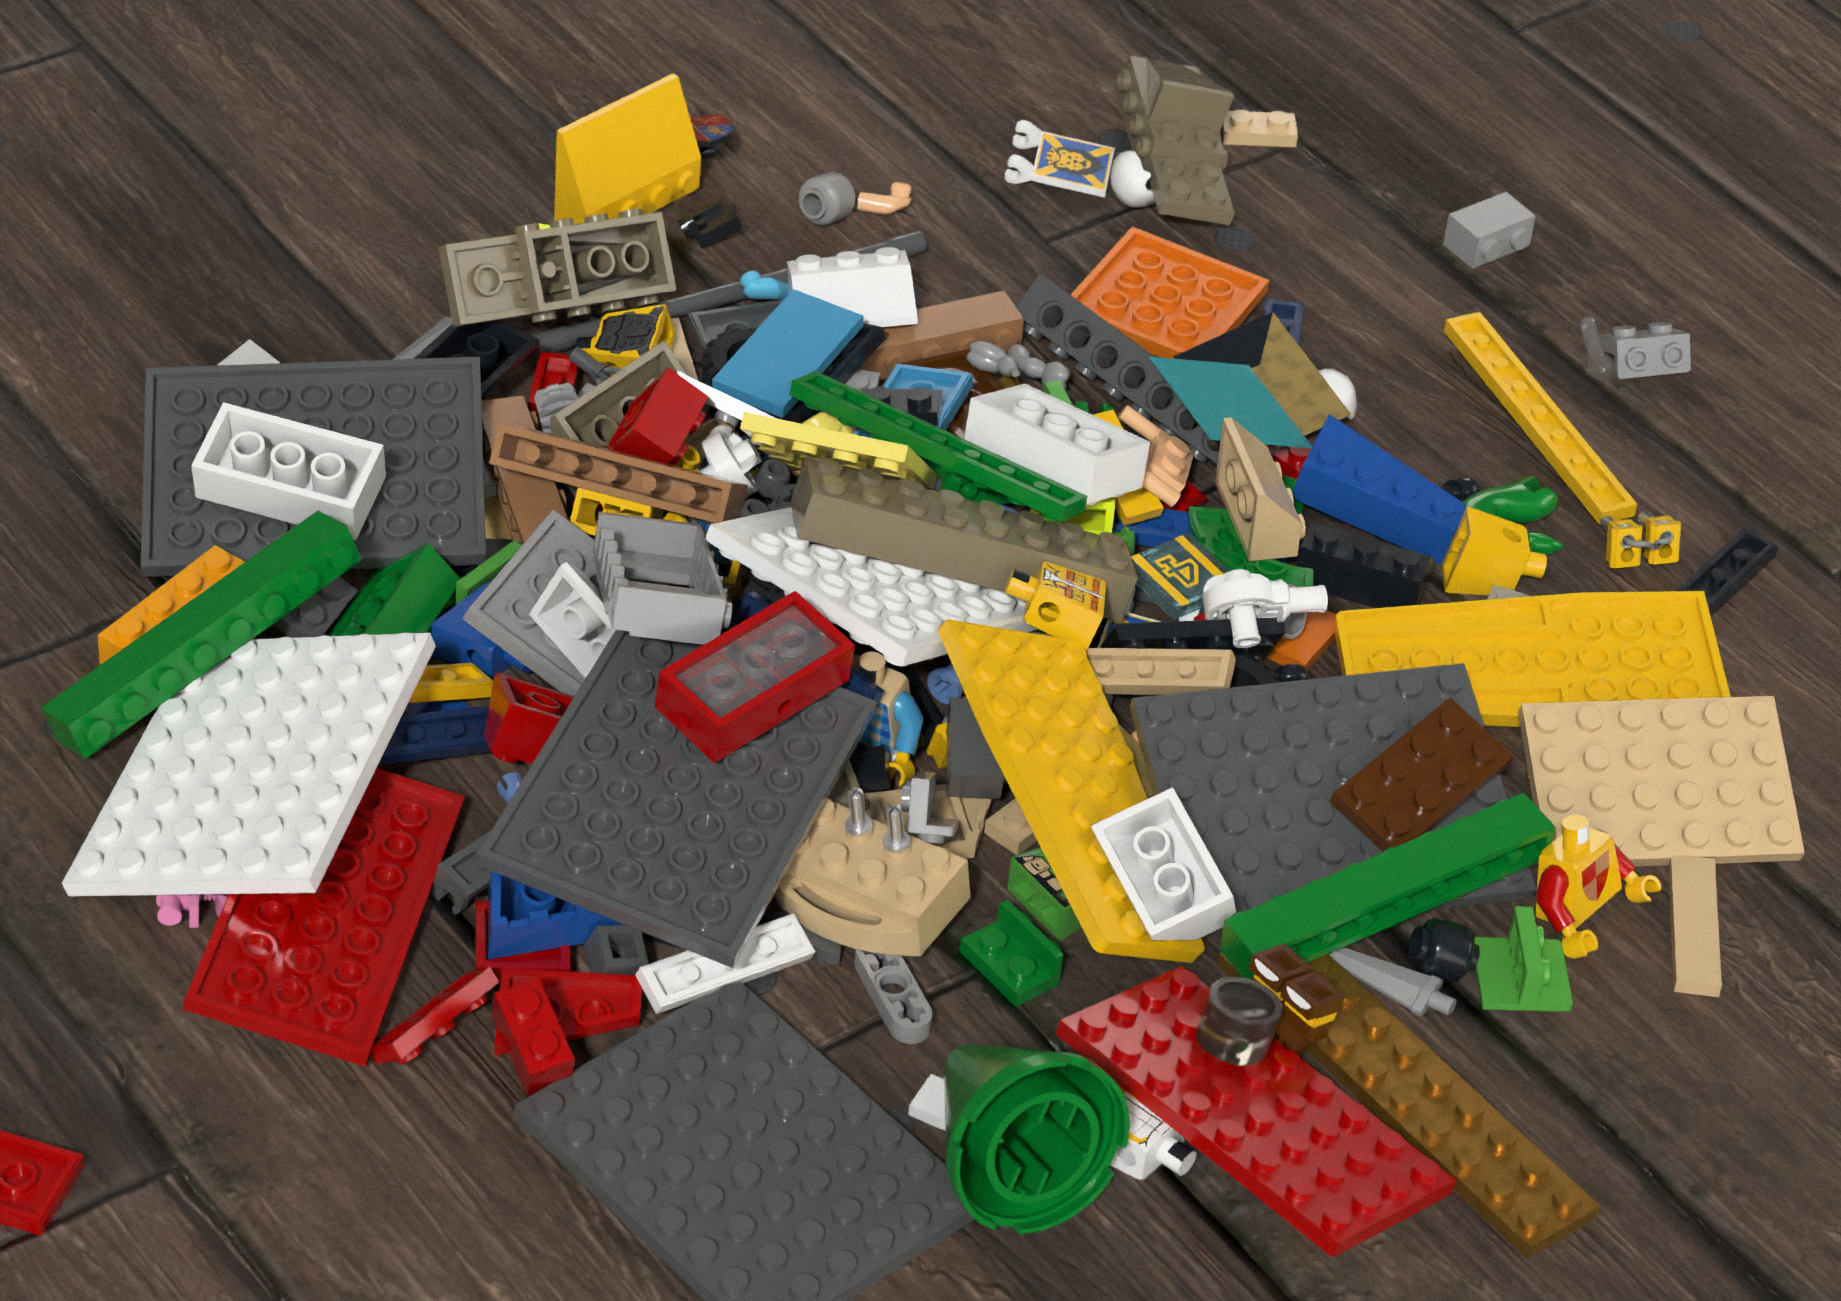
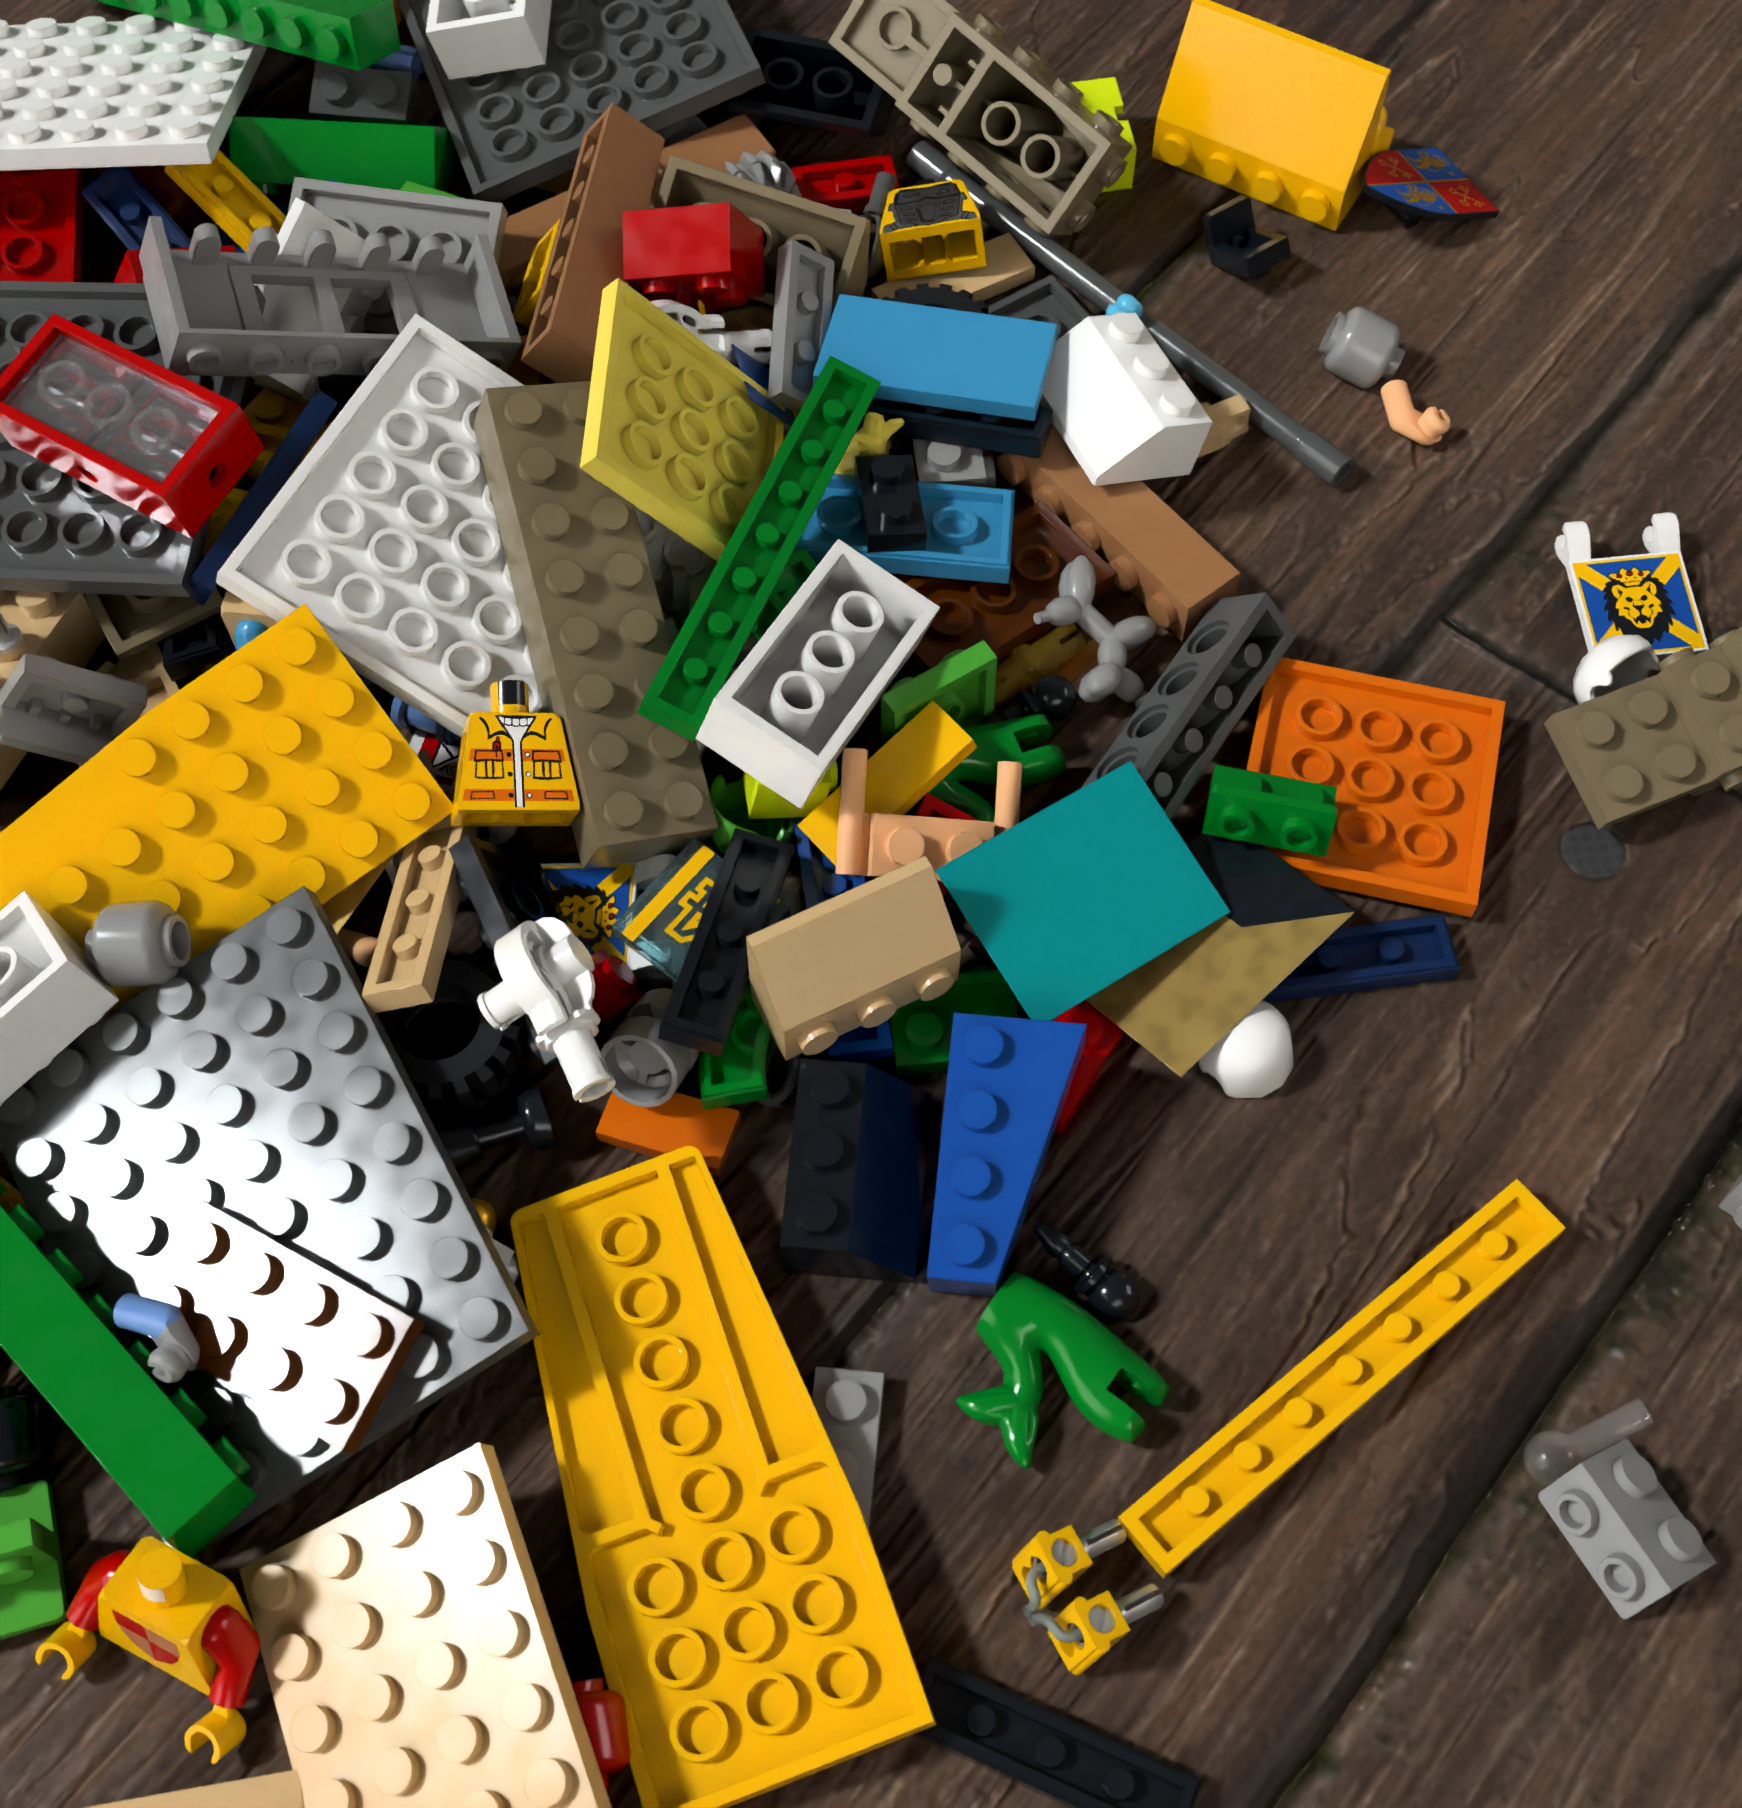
camera: 80 degrees right, 20 degrees up
yellow torso [1441,507,1547,595] -> none
none -> light grey head [84,900,192,988]
none -> arm [113,1293,200,1383]
none -> black tile [658,828,795,1057]
none -> green bracket [1202,764,1338,857]

